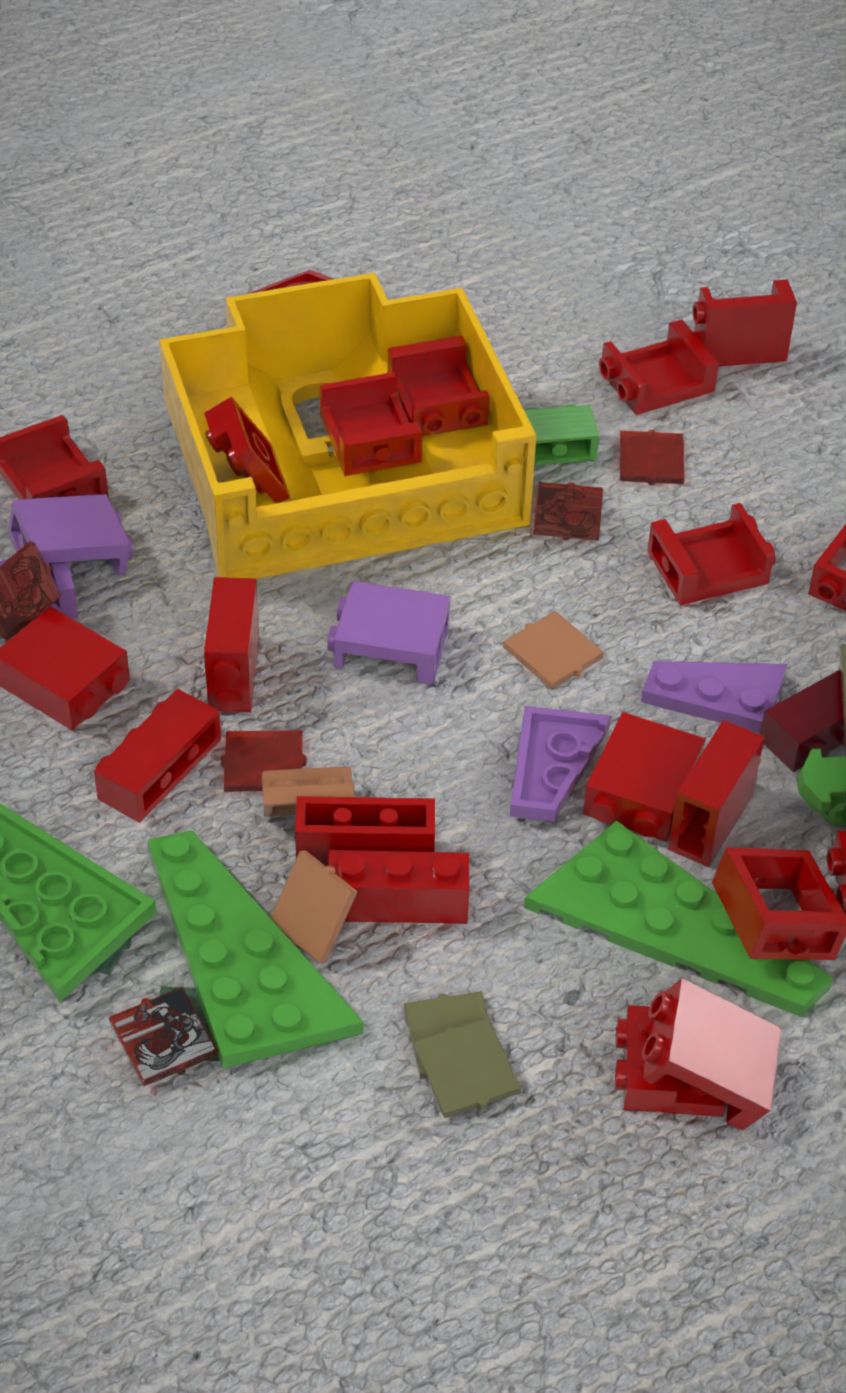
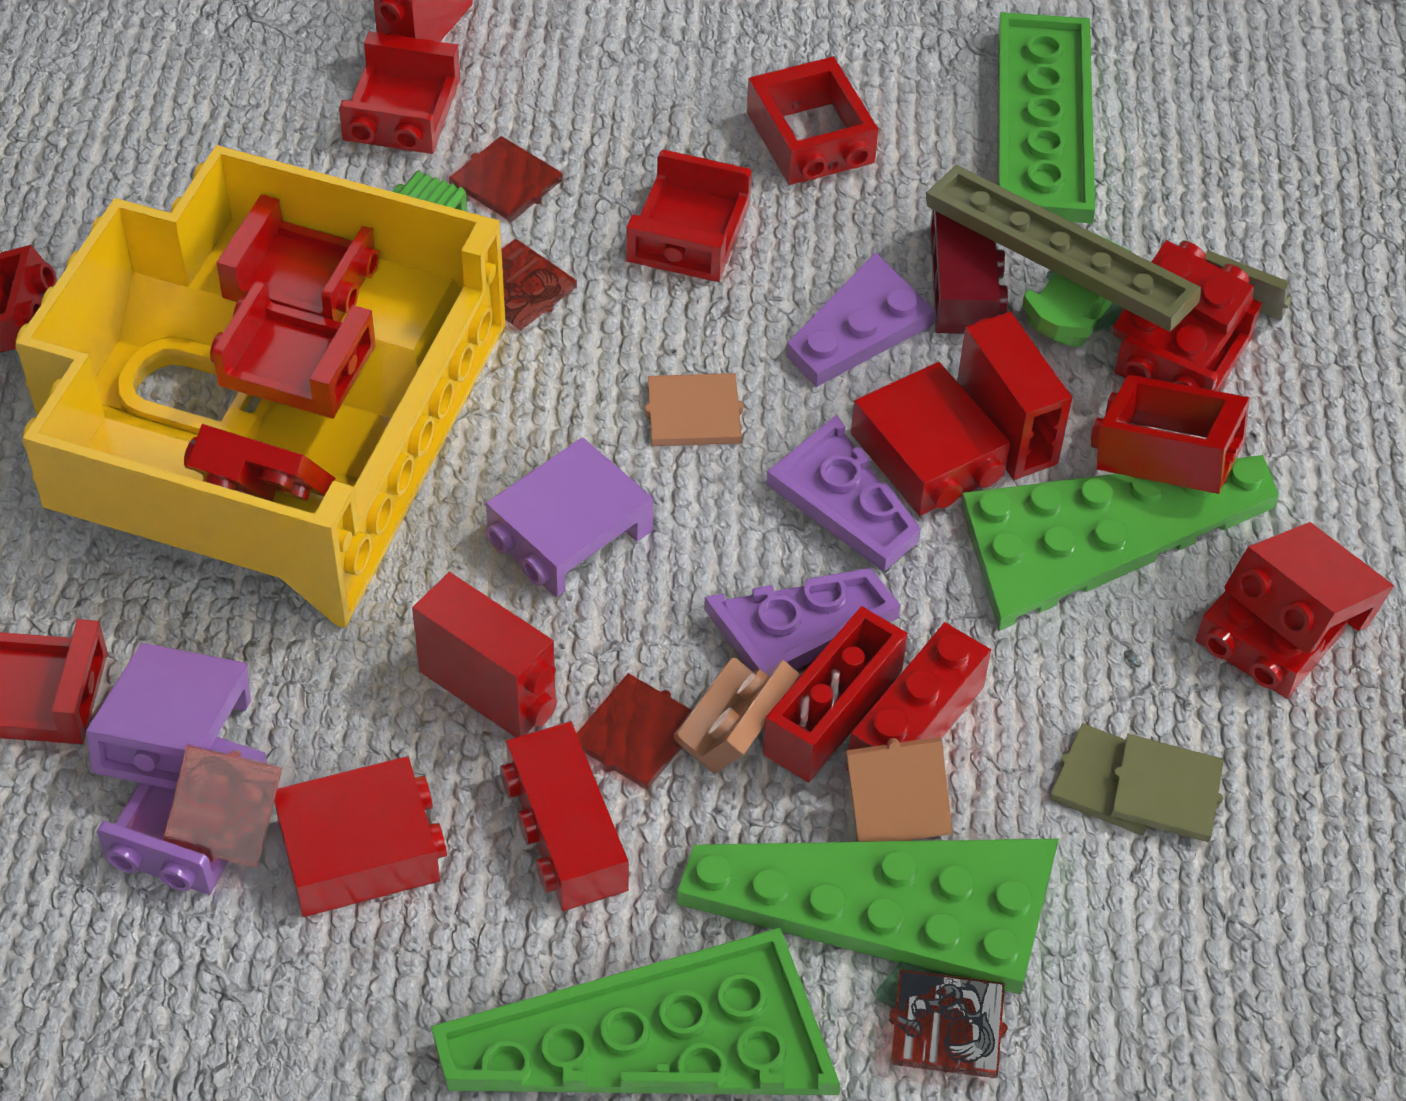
camera: 55 degrees left, 5 degrees up
none -> medium lavender wing [704,568,901,672]

